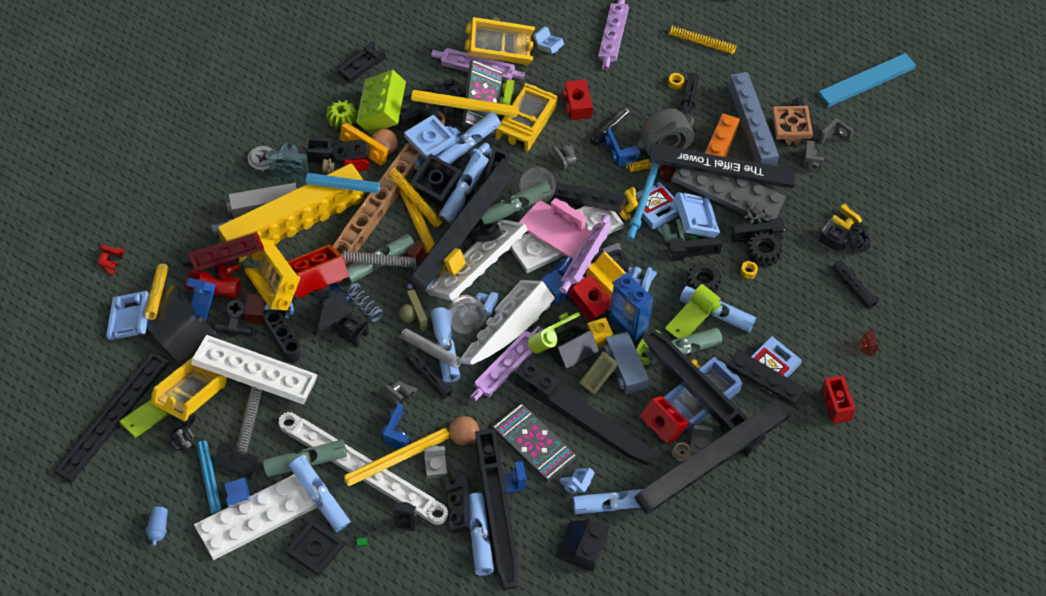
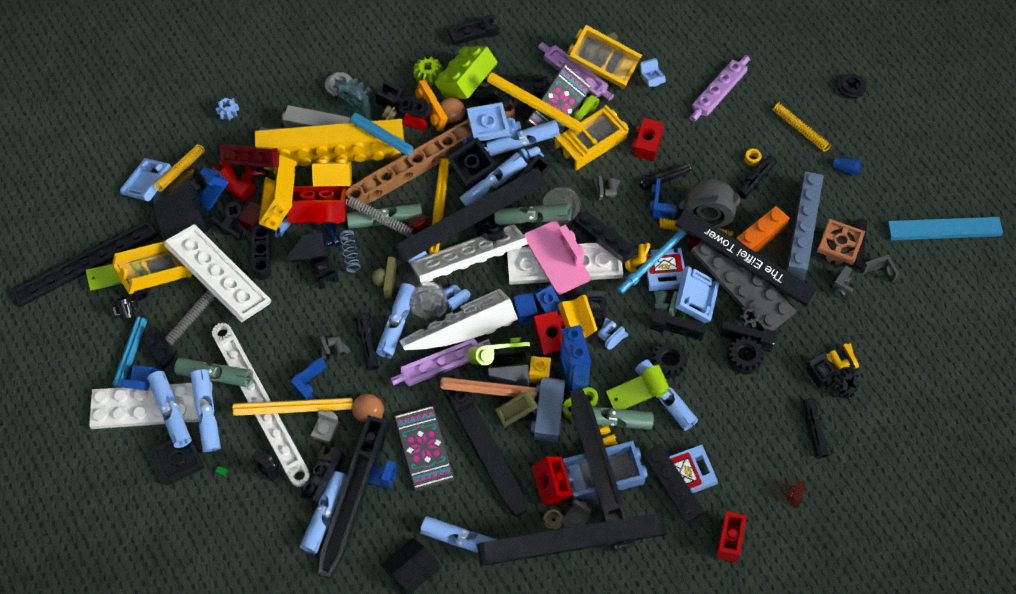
camera: 30 degrees right, 5 degrees up
red piece [97,244,125,275] -> none
medium blue piece [145,507,168,546] -> none
yellow piece [388,167,443,227] -> none
light grey piece [399,329,462,368] -> none
yellow tile [444,248,466,276] -> none
lavender plate [559,214,611,294] -> none
light blue bracket [559,468,594,494] -> none
yellow axle [740,261,758,280] -> none
none -> light blue piece [147,371,192,448]
none -> light blue gear [216,98,239,121]
none -> yellow brick [312,159,352,186]
none -> nougat axle [440,377,537,399]
none -> blue cone [833,157,862,175]

